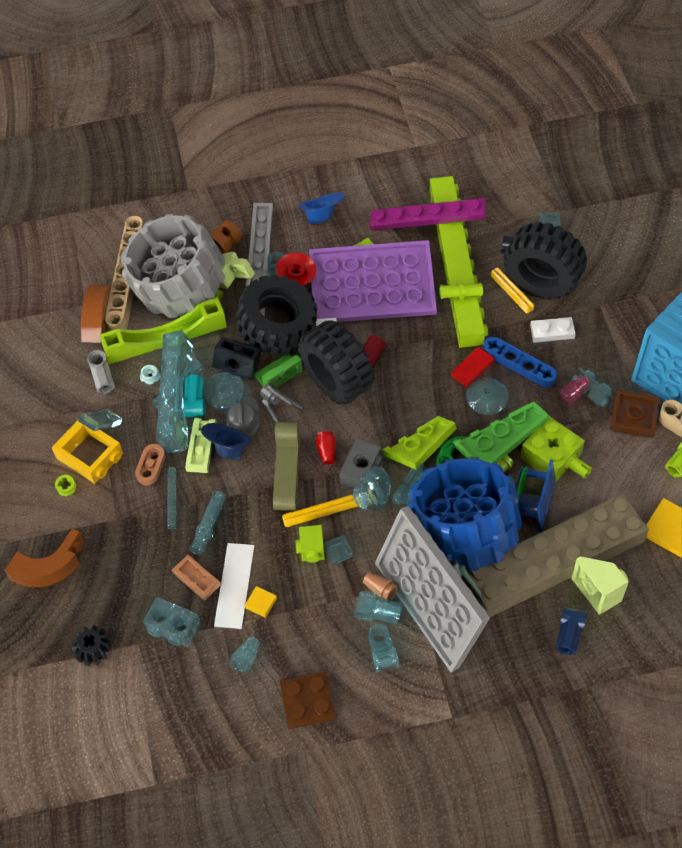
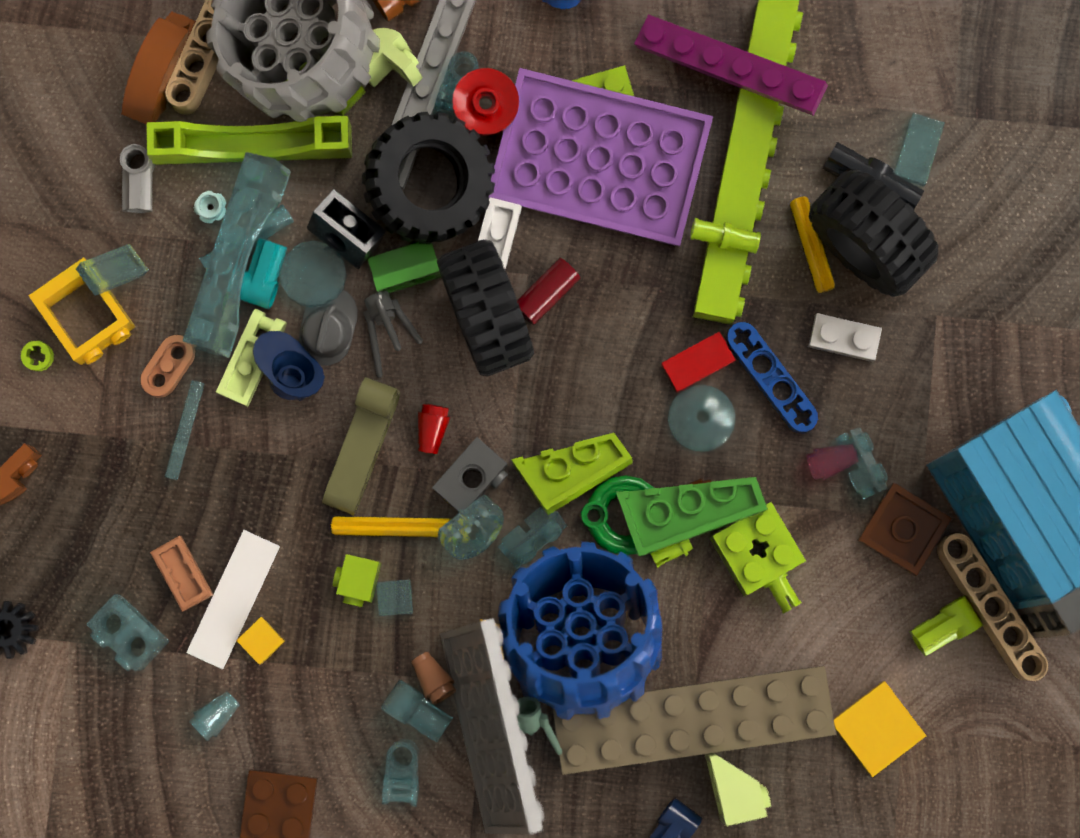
camera: 15 degrees right, 25 degrees up
clear light blue pin [190,491,226,555] -> none
piece [515,460,556,532] -> none

